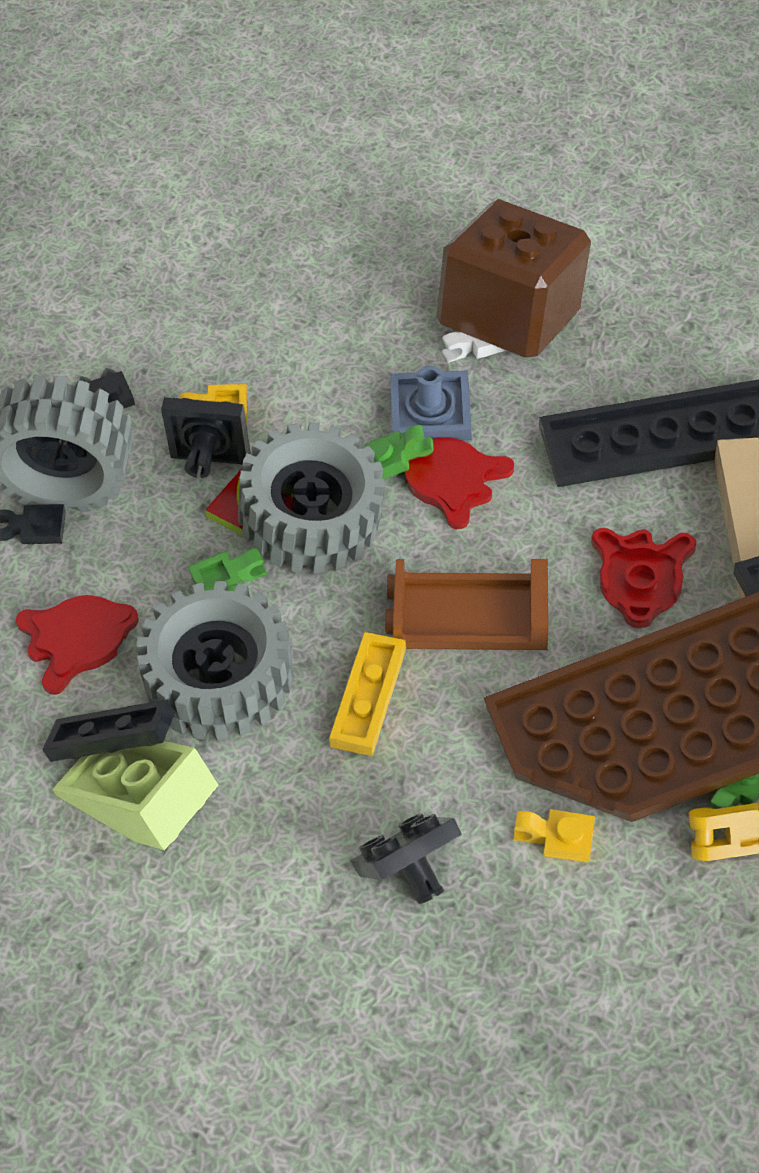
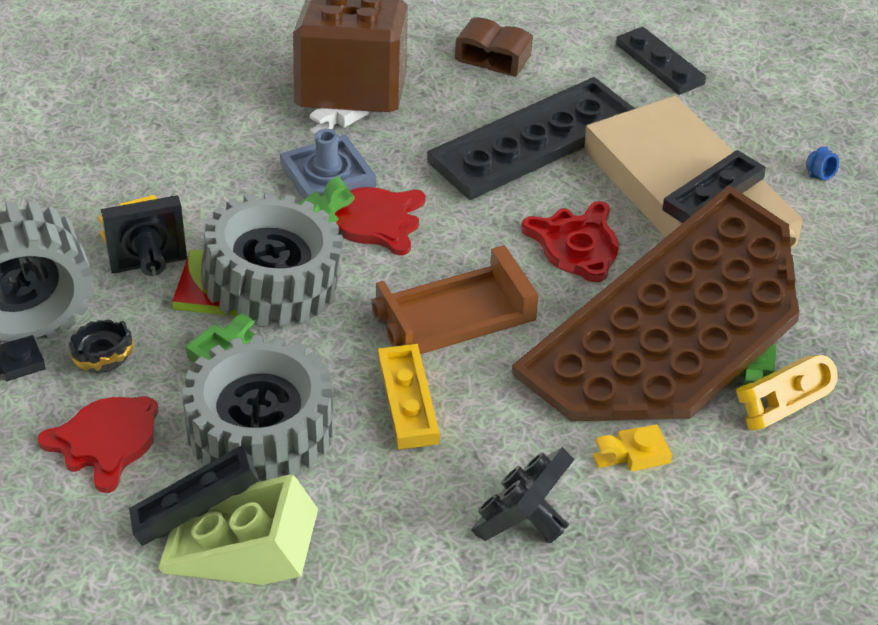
camera: 30 degrees left, 10 degrees down
none -> black hair [68,319,134,373]
none -> reddish brown brick [455,17,533,77]

